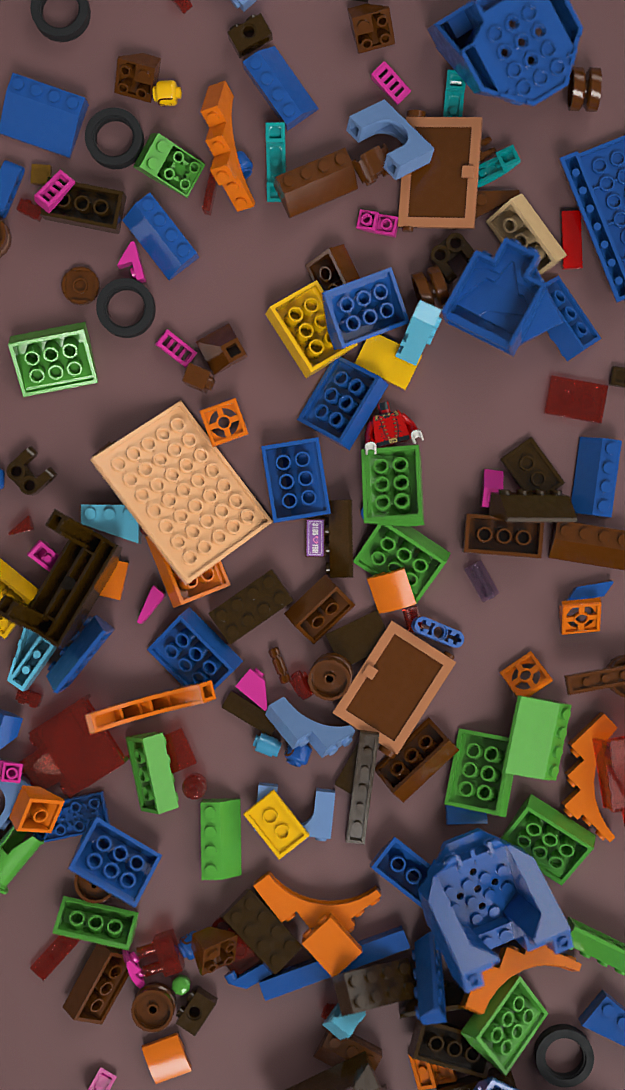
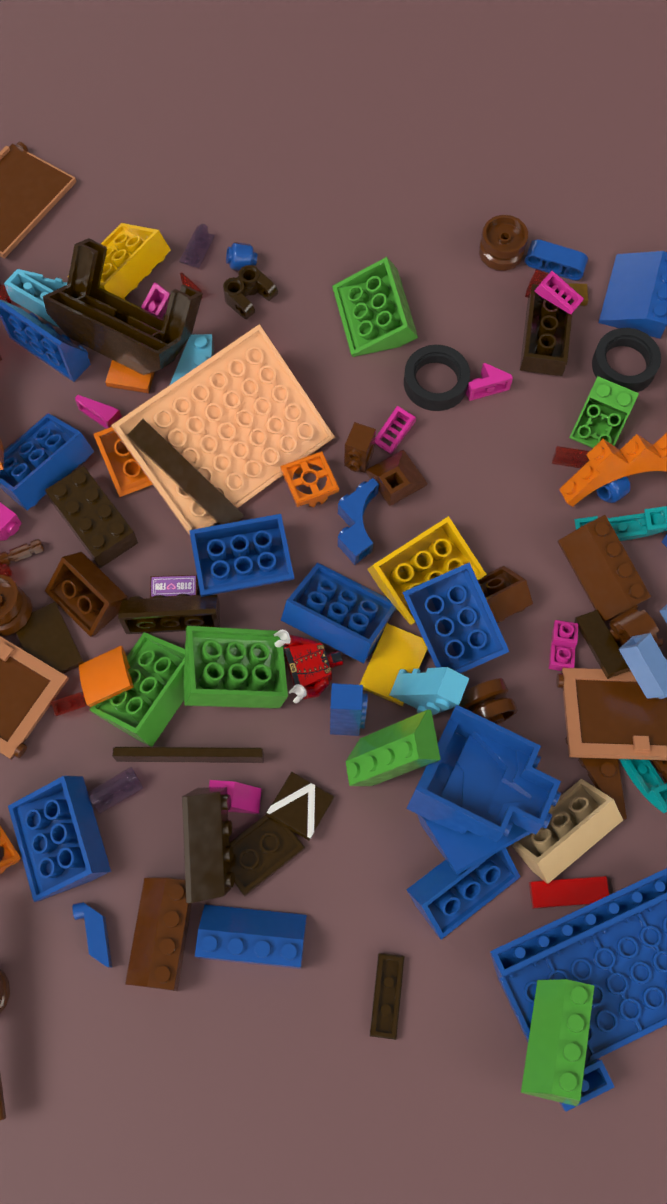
camera: 90 degrees right, 20 degrees down
reddish brown tile [61,266,100,306] -> none
blue slope [122,192,199,281] -> none
blue beam [411,617,464,648] -> none
dark brown piece [430,233,475,284] -> none
reddish brown brick [462,514,544,558] -> none
clear red tile [544,376,608,424] -> none
orange piece [559,598,601,635] -> none
none -> blue slope [8,776,111,902]
none -> dark brown tile [112,747,264,763]
none -> dark brown tile [126,419,245,525]
none -> dark brown tile [266,772,334,841]
none -> blue wedge [330,683,368,736]
none -> blue arch [338,478,379,565]
none -> bright green slope [345,710,441,786]
none -> dark brown tile [575,610,630,679]

